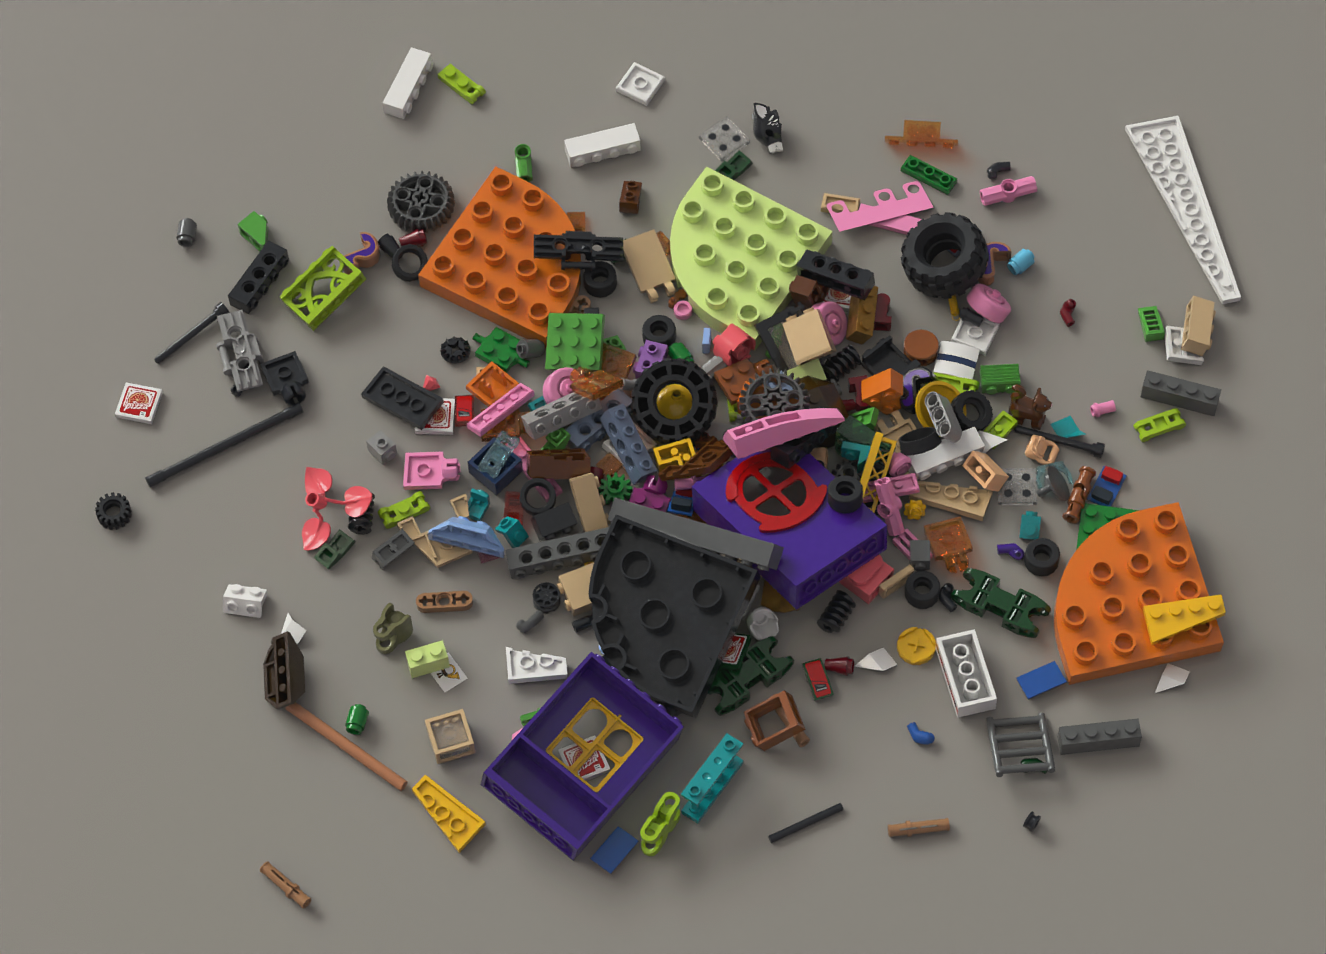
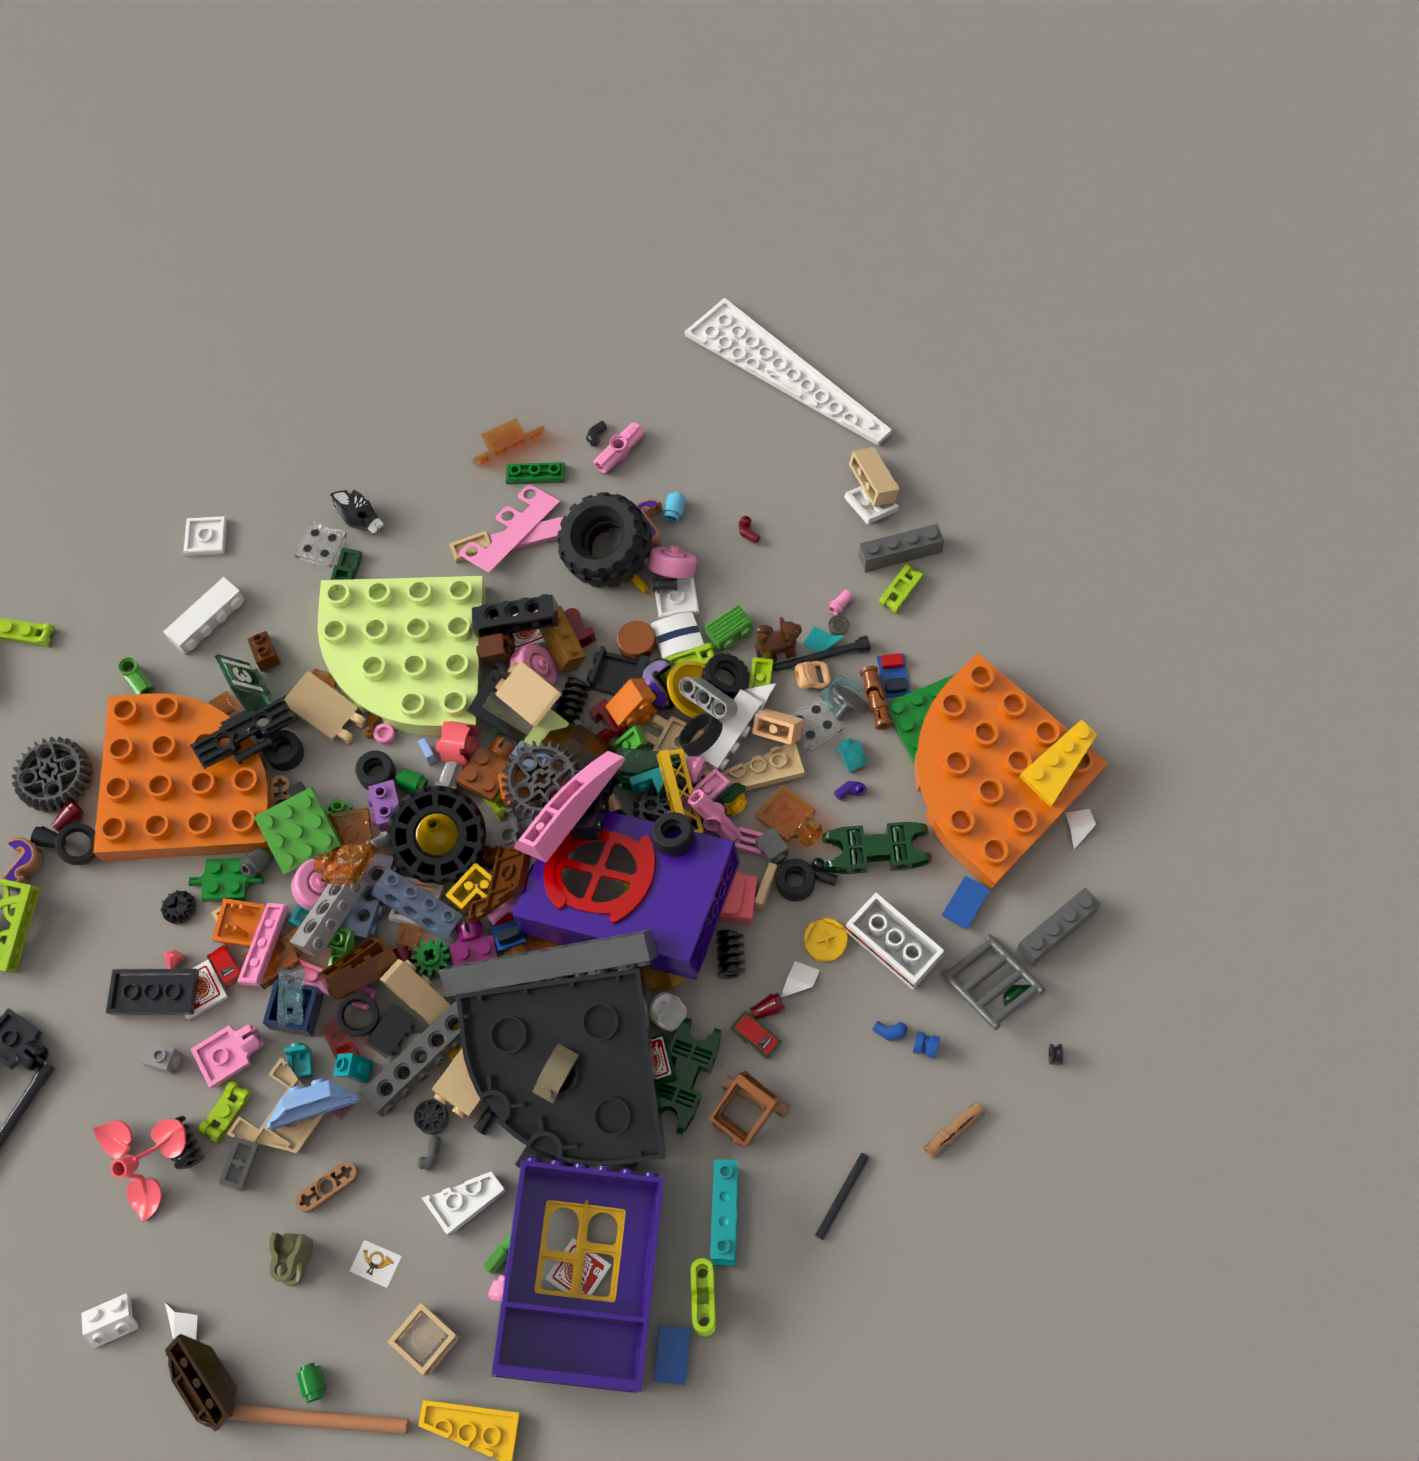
camera: 30 degrees left, 5 degrees up
dark green slope [314,529,356,569] -> none
yellowish green brick [405,640,450,678] -> none
black tyre [1024,538,1060,577] -> none
bright green slope [1138,306,1165,342] -> none
none -> clear green slope [215,654,271,712]
none -> dark tan brick [533,1044,579,1103]
none -> dark green piece [719,783,746,803]
none -> clear smoke tile [828,615,849,635]
none -> blue wheel [912,1031,940,1059]

